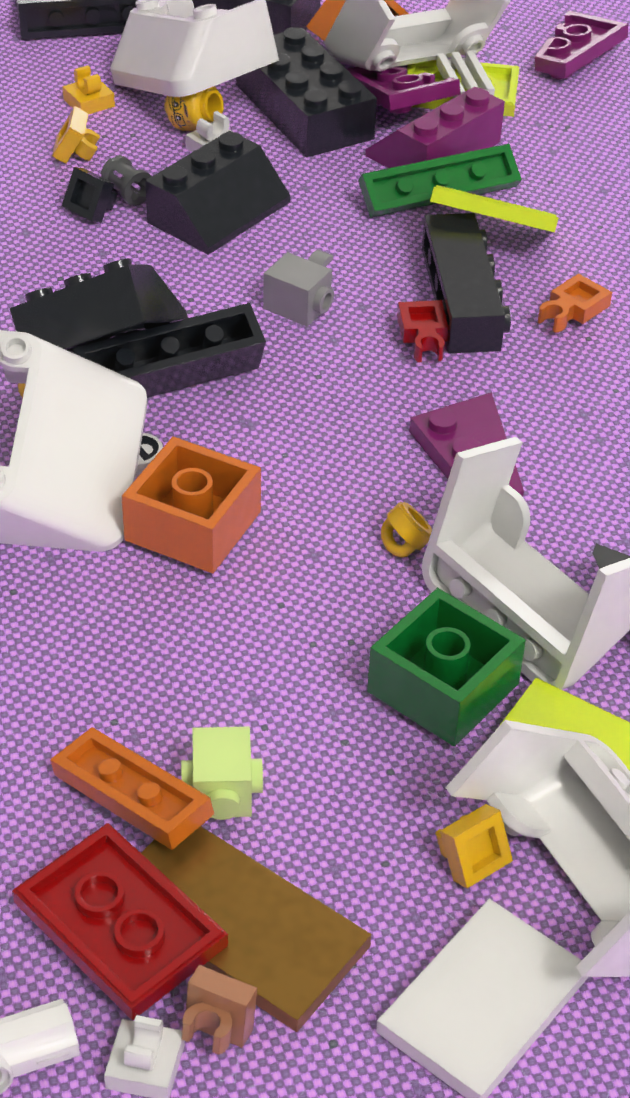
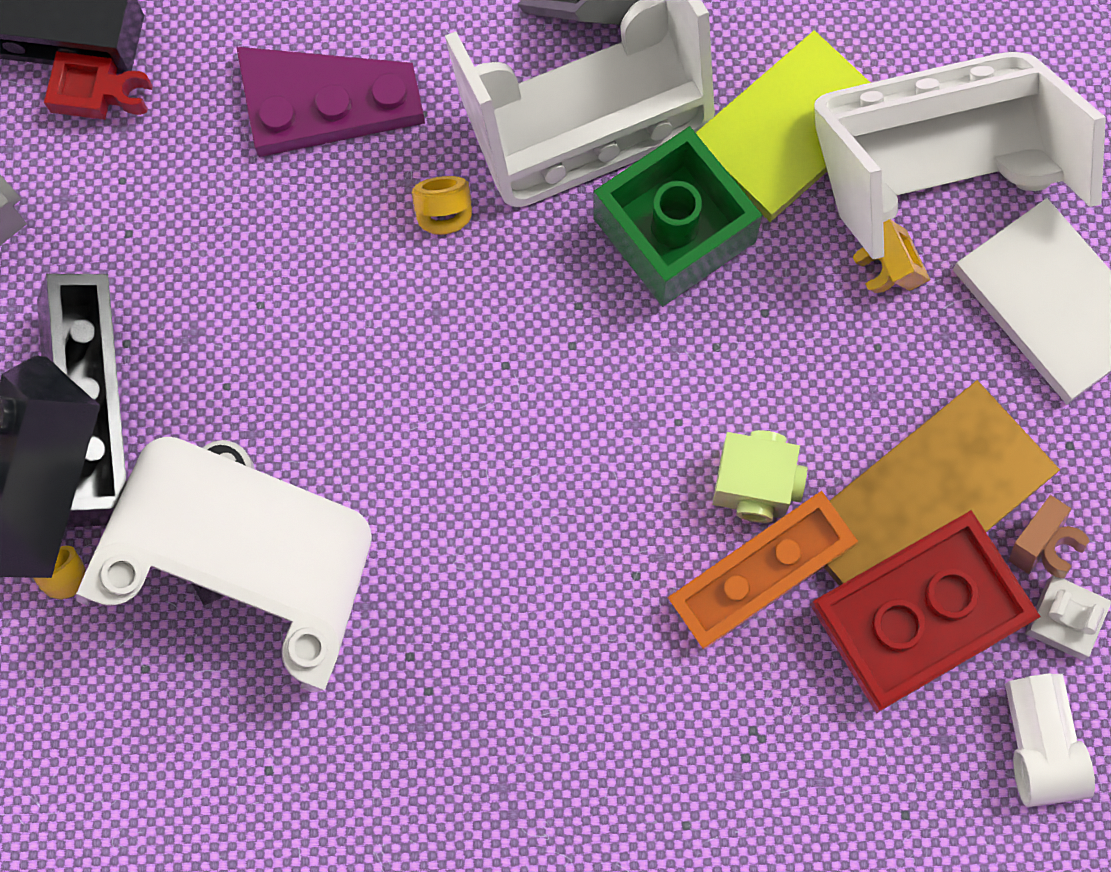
camera: 70 degrees left, 30 degrees up
orange brick [122,436,261,574] -> none

